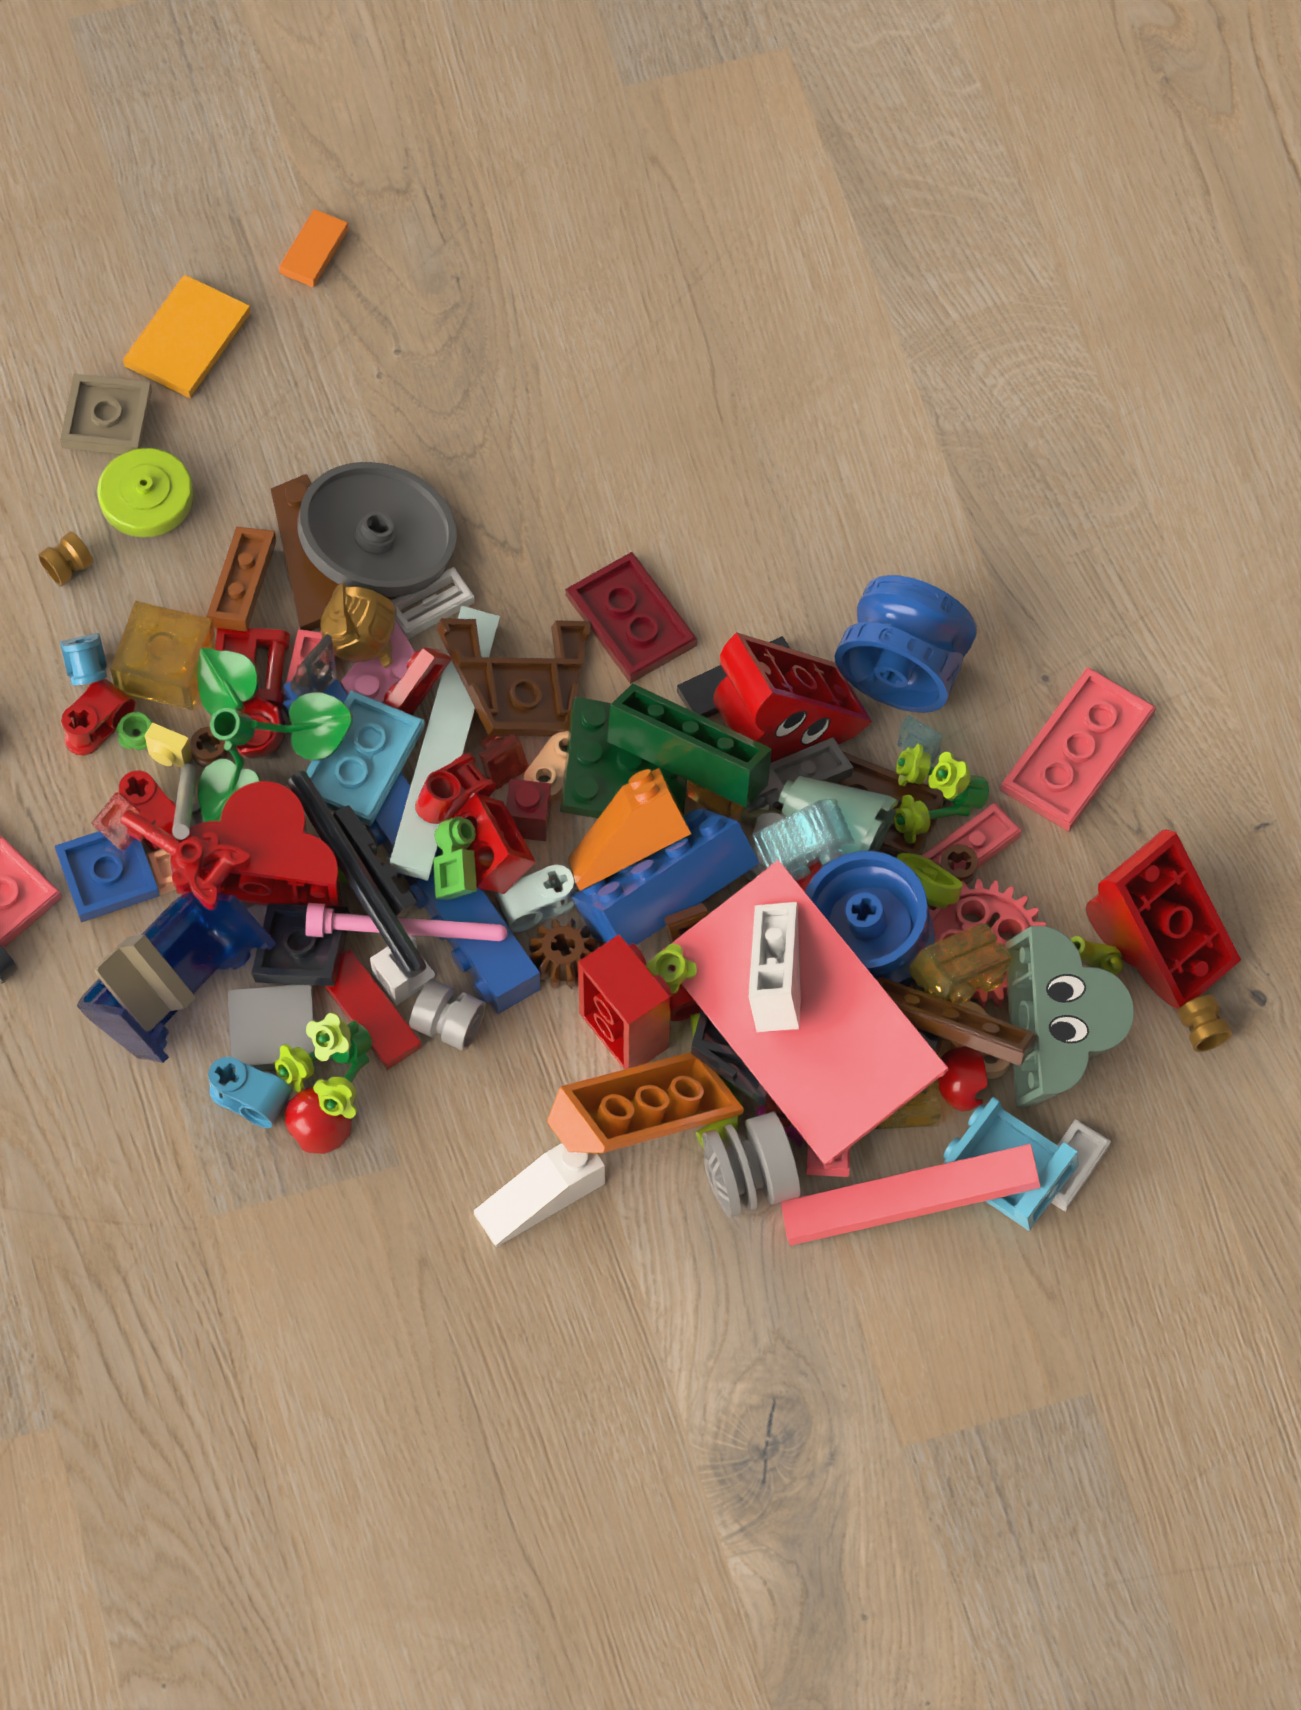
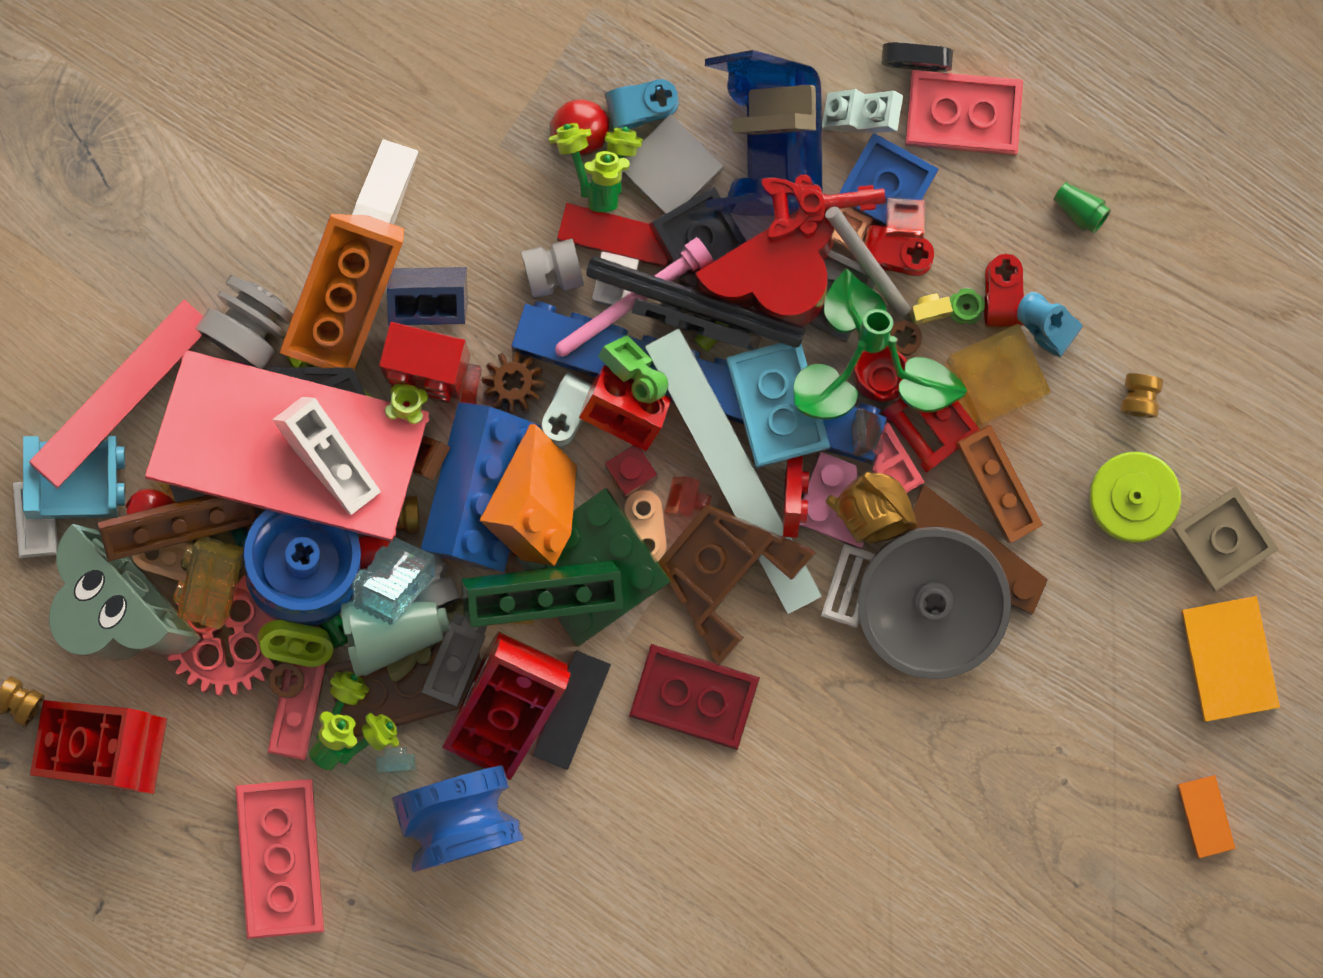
camera: 135 degrees right, 20 degrees up
red piece [415,753,497,824] -> none
lime arm [1070,936,1124,975] -> none
none -> dark blue brick [387,267,468,326]
none -> light aqua slope [821,89,903,133]

